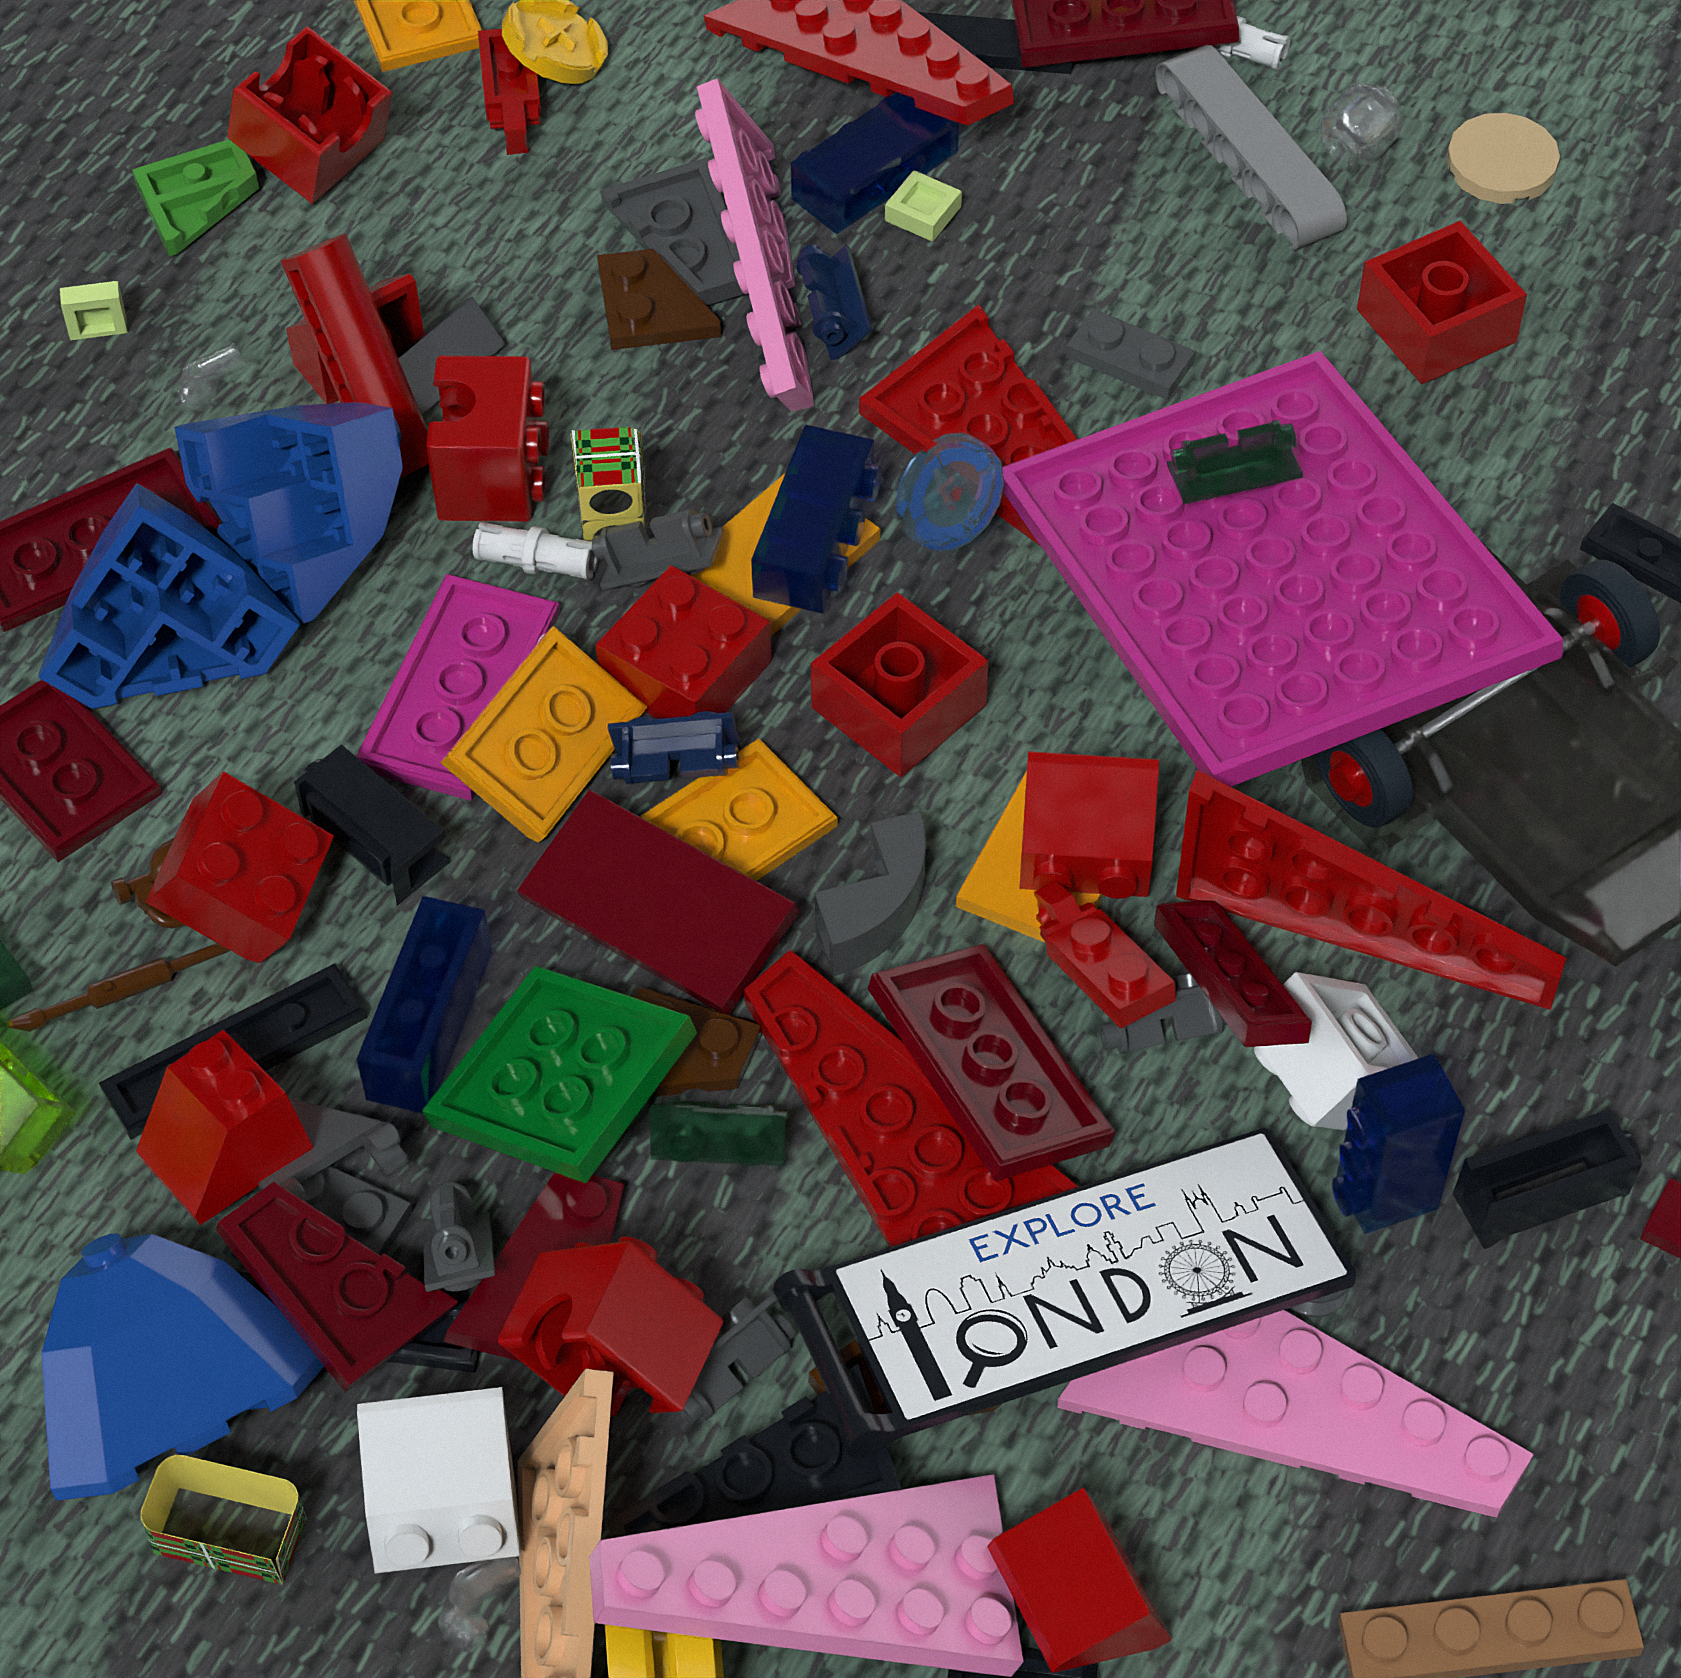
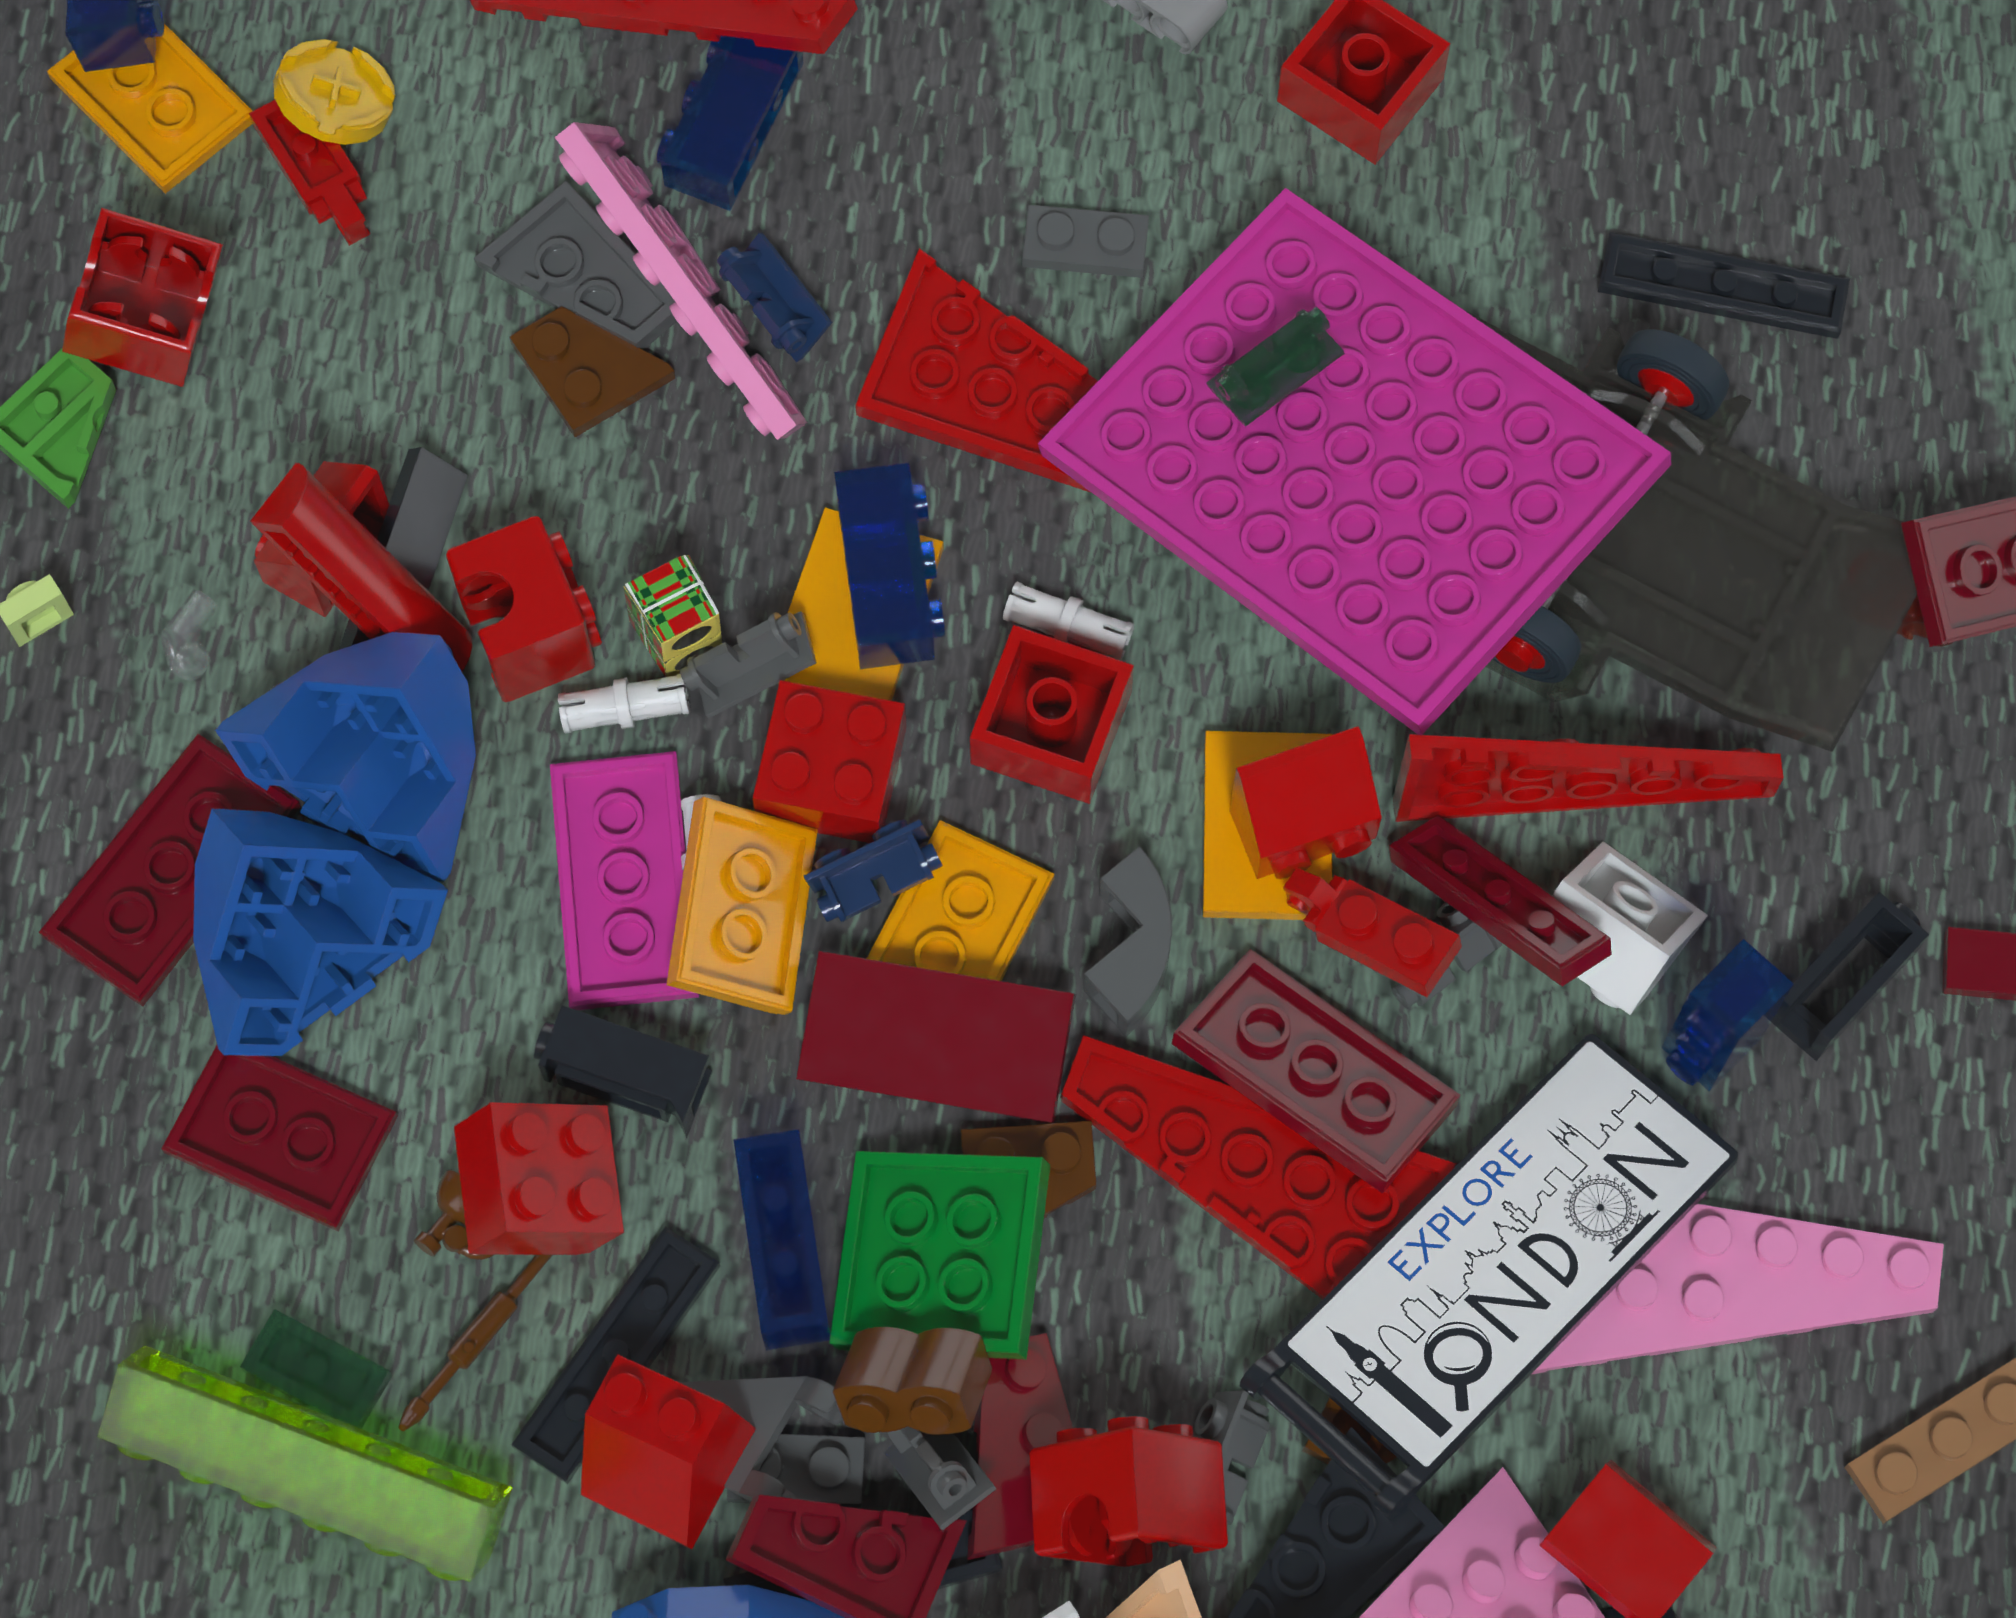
camera: 25 degrees left, 15 degrees up
clear green hinge [650,1097,788,1166] -> none
yellowish green plate [885,170,962,242] -> none
clear light blue tile [895,433,1004,552] -> none
none -> reddish brown brick [833,1327,992,1435]
none -> white pin [1003,582,1134,661]

